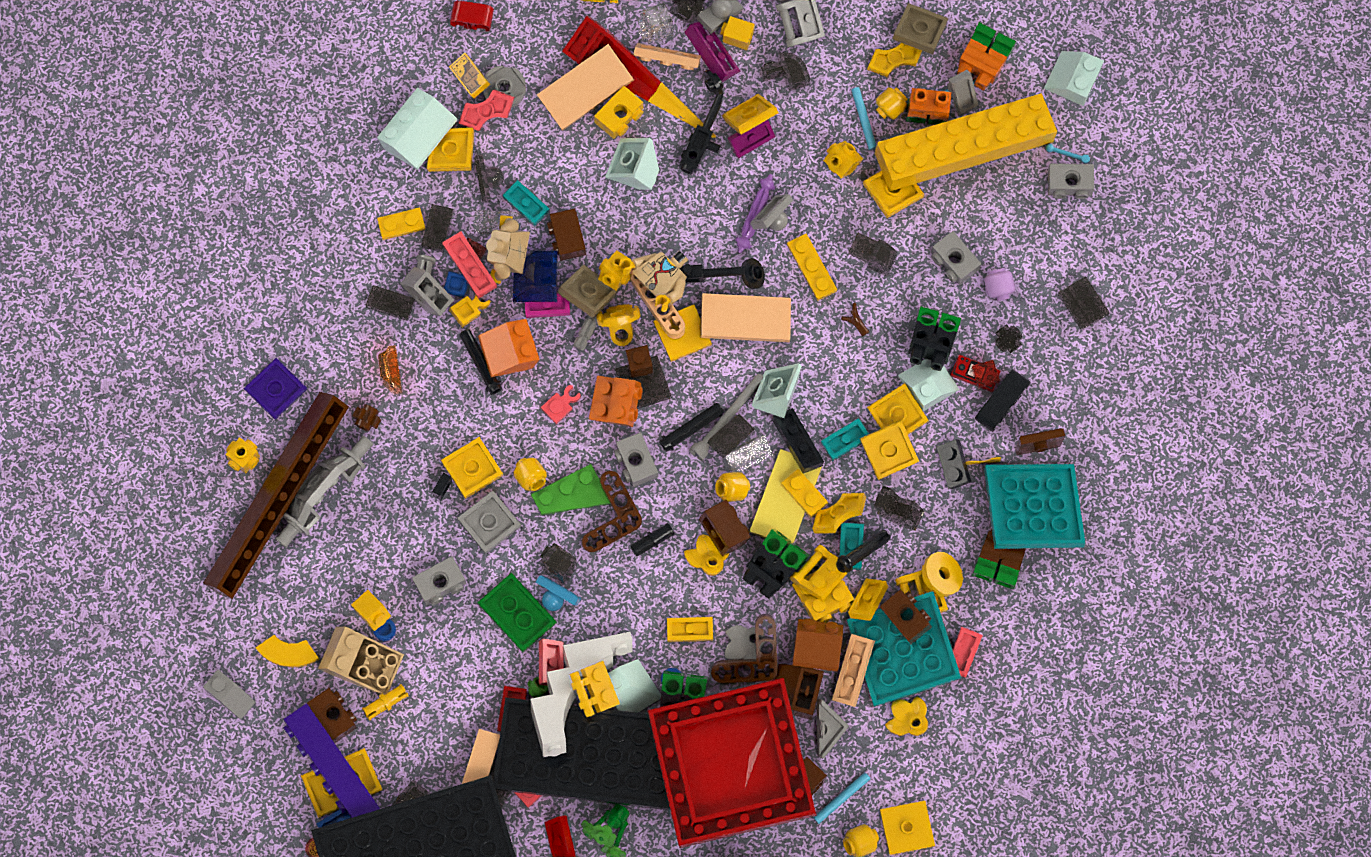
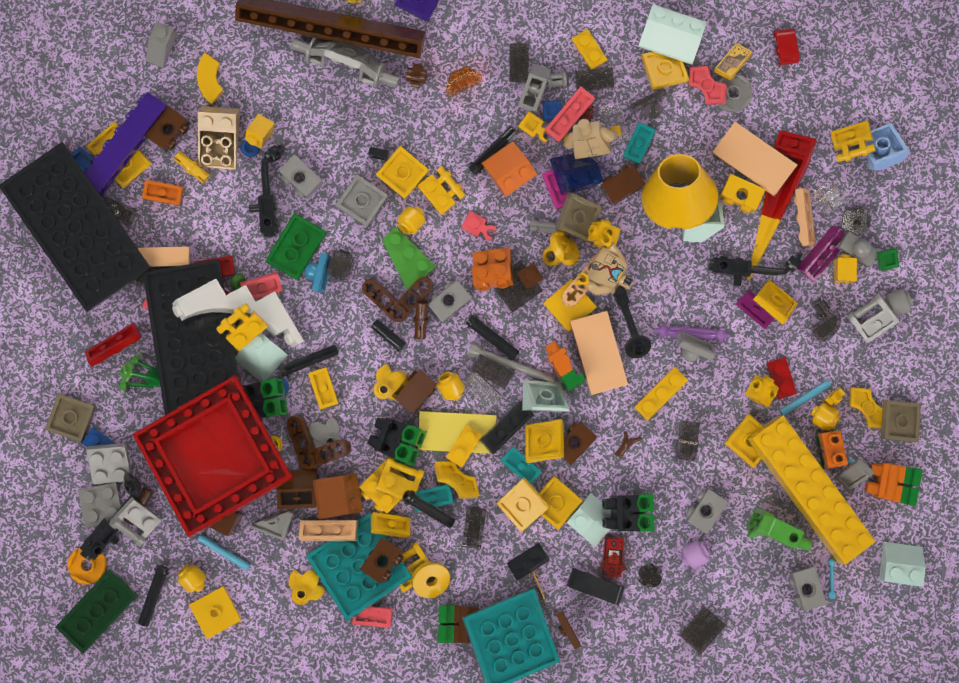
camera: 75 degrees right, 10 degrees up
none -> orange plate [142,180,184,206]
none -> black piece [249,144,286,237]
none -> black axle [279,345,339,378]
none -> reddish brown pin [413,300,429,340]
none -> yellow plate [417,166,466,215]
none -> yellow plate [525,419,564,463]
none -> orange hips [545,341,586,392]
none -> reddish brown brick [563,421,597,466]
none -> yellow cone [641,154,718,230]
none -> bright green piece [747,508,812,551]
none -> red plate [766,357,797,399]
none -> yellow plate [822,387,846,406]

